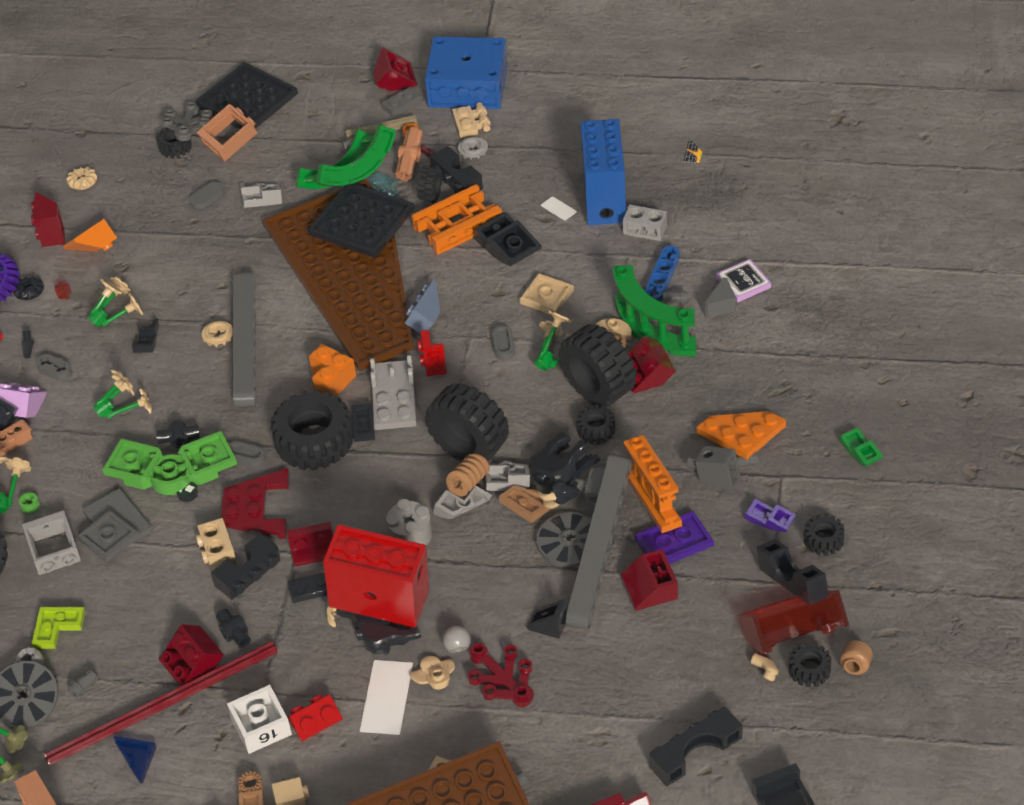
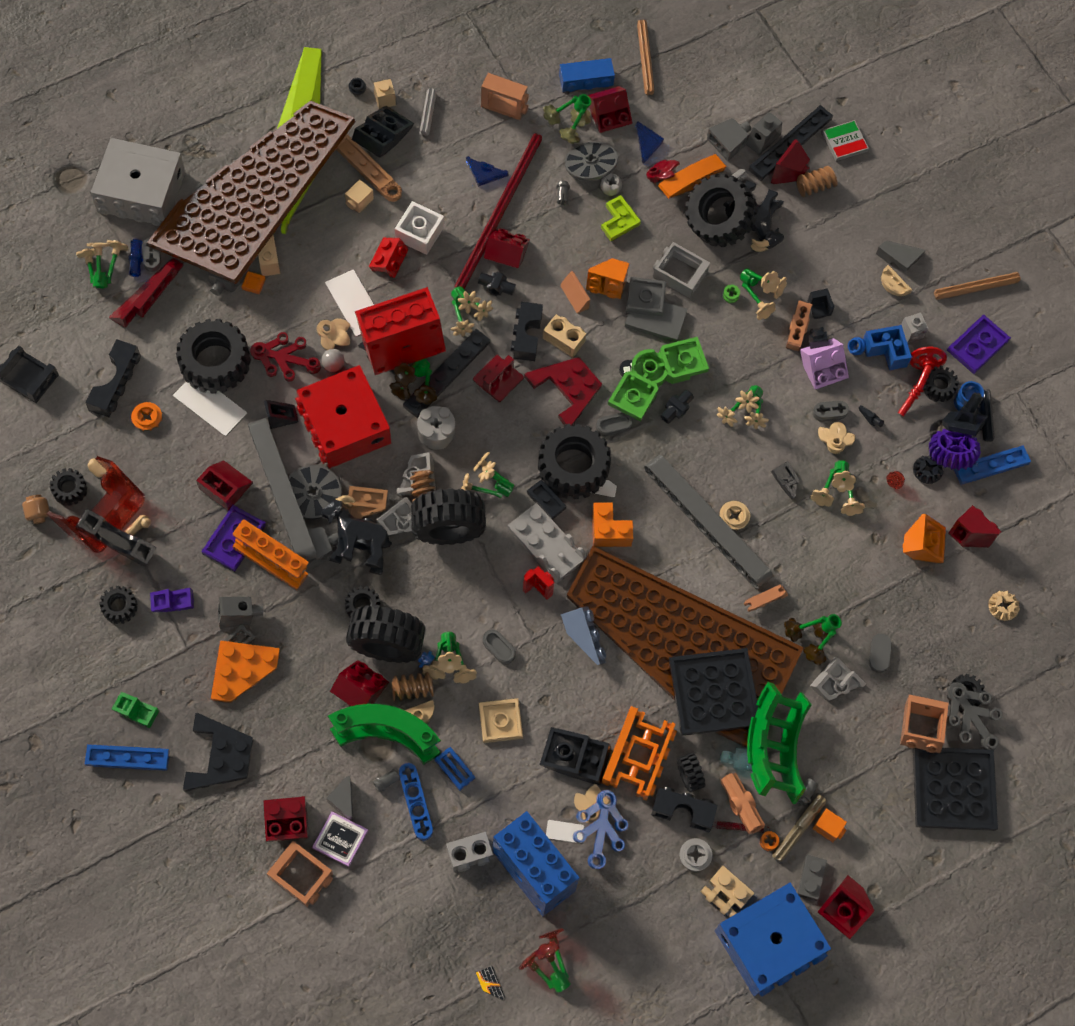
camera: 135 degrees right, 20 degrees up
none -> blue plate [85,744,170,771]
none -> tan arm [124,515,151,536]
none -> orange gear [131,402,162,431]
none -> white sticker [173,382,247,436]
none -> black tyre [176,319,251,394]
none -> black wing [183,713,253,792]
none -> dark red slope [263,796,308,842]
none -> nougat window [267,841,333,907]
none -> red gear [295,365,391,469]
none -> blue tile [434,747,475,791]
none -> tan plant [451,287,493,337]
none -> plant [461,452,514,498]
none -> plant [518,928,571,993]
none -> nougat slope [561,271,590,313]
none -> blue plant [573,790,628,869]
none -> tan plate [574,784,609,824]
none -> orange slope [586,258,629,299]
none -> nougat piece [744,585,788,612]
none -> dark brown plant [784,614,842,665]
none -> orange brick [813,808,847,843]
none -> tan plate [818,422,855,454]

